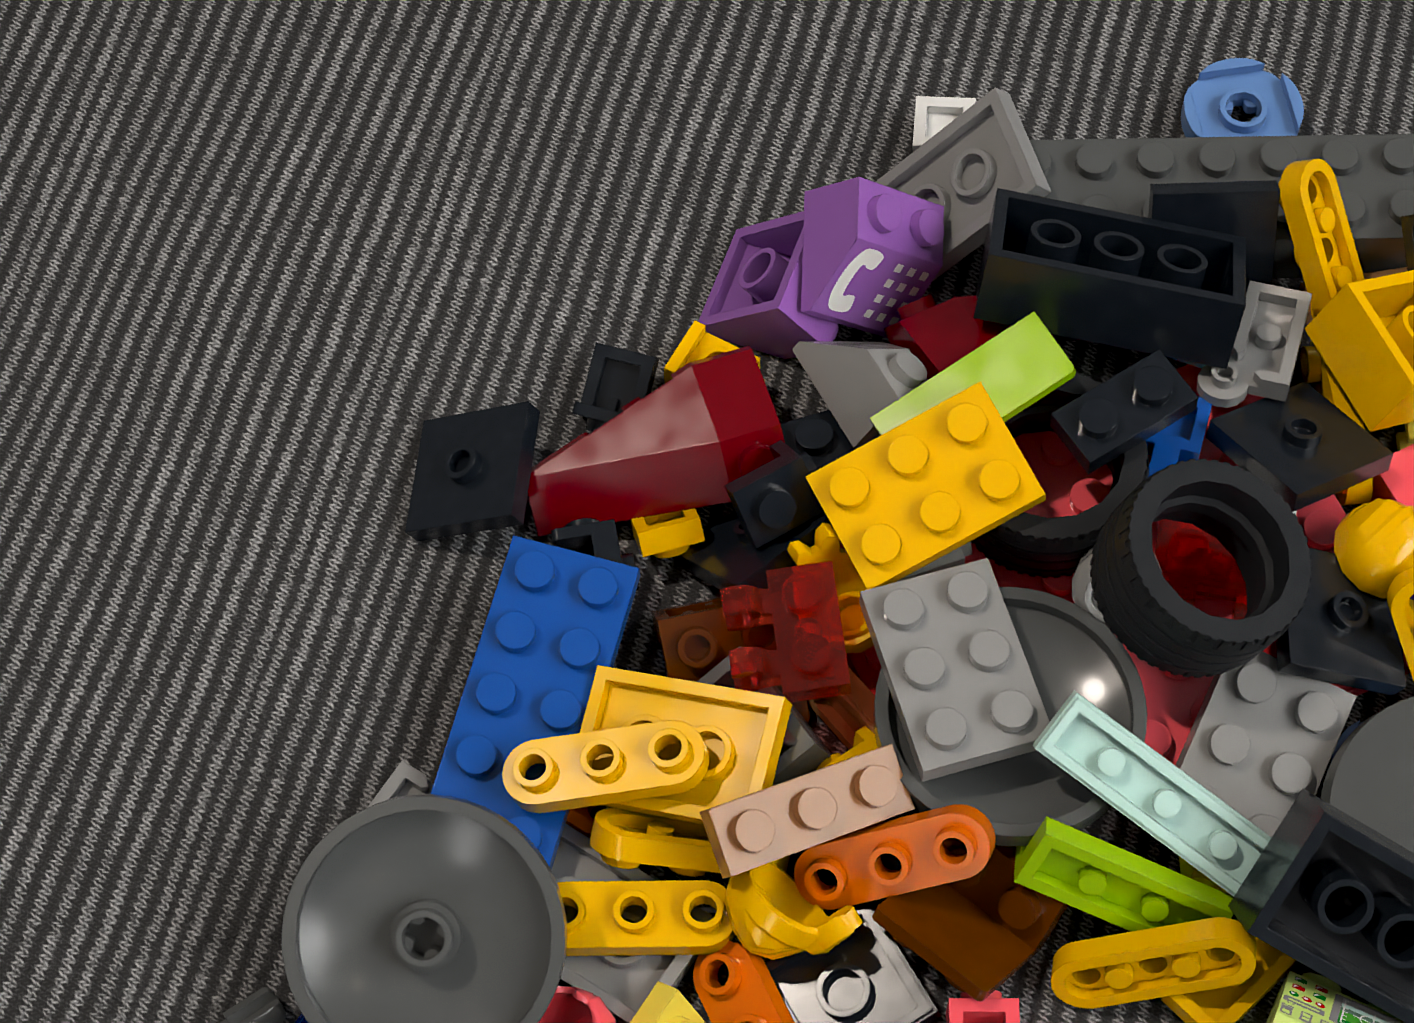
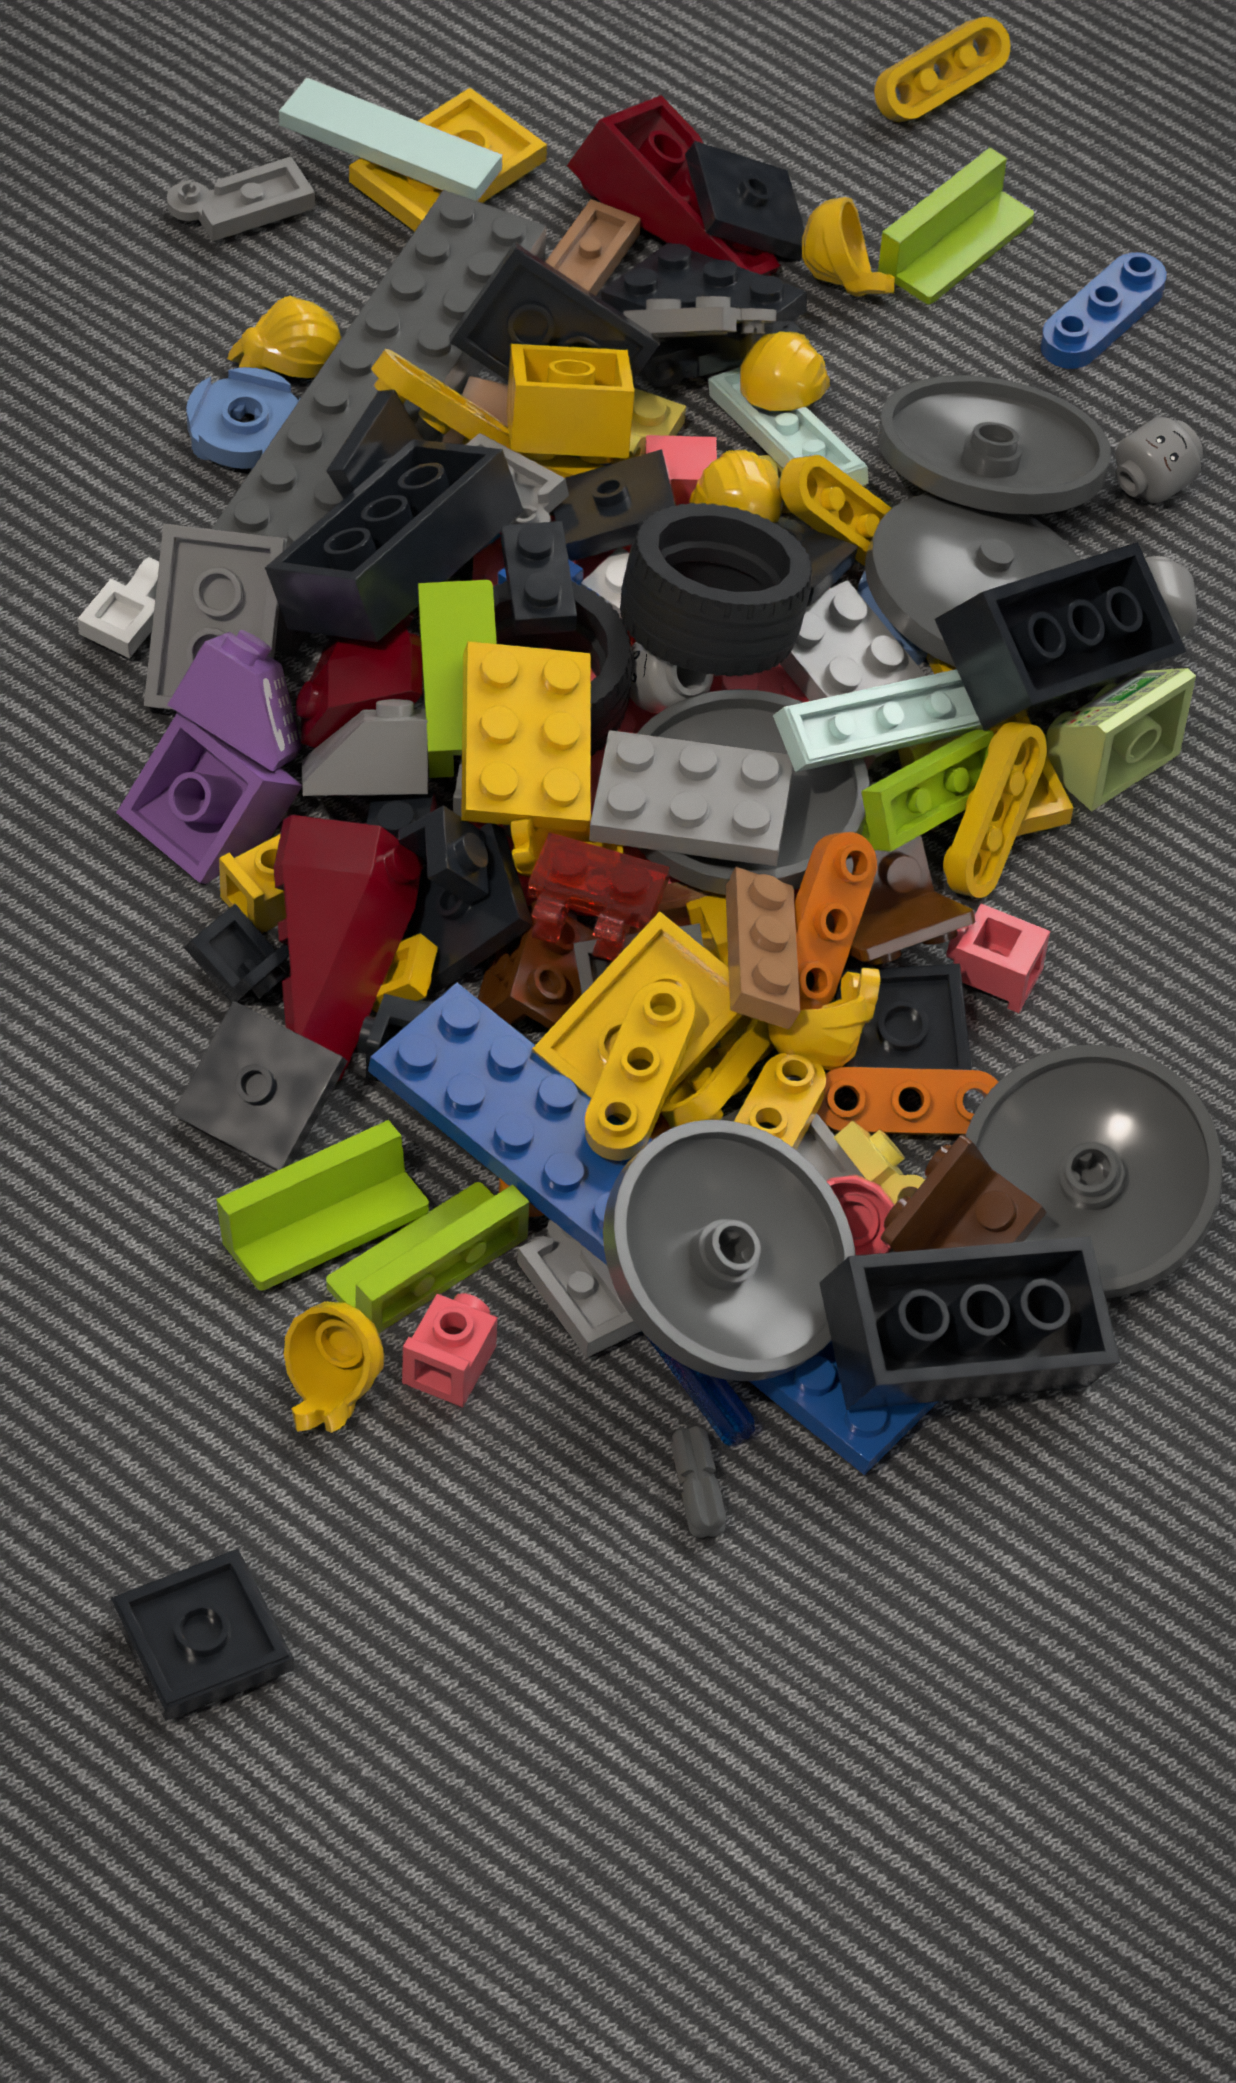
camera: 70 degrees left, 10 degrees down
none -> lime panel [216,1120,429,1291]
none -> yellow piece [227,296,342,378]
none -> yellow piece [284,1302,384,1433]
none -> lime panel [326,1182,529,1334]
none -> coral brick [402,1293,497,1407]

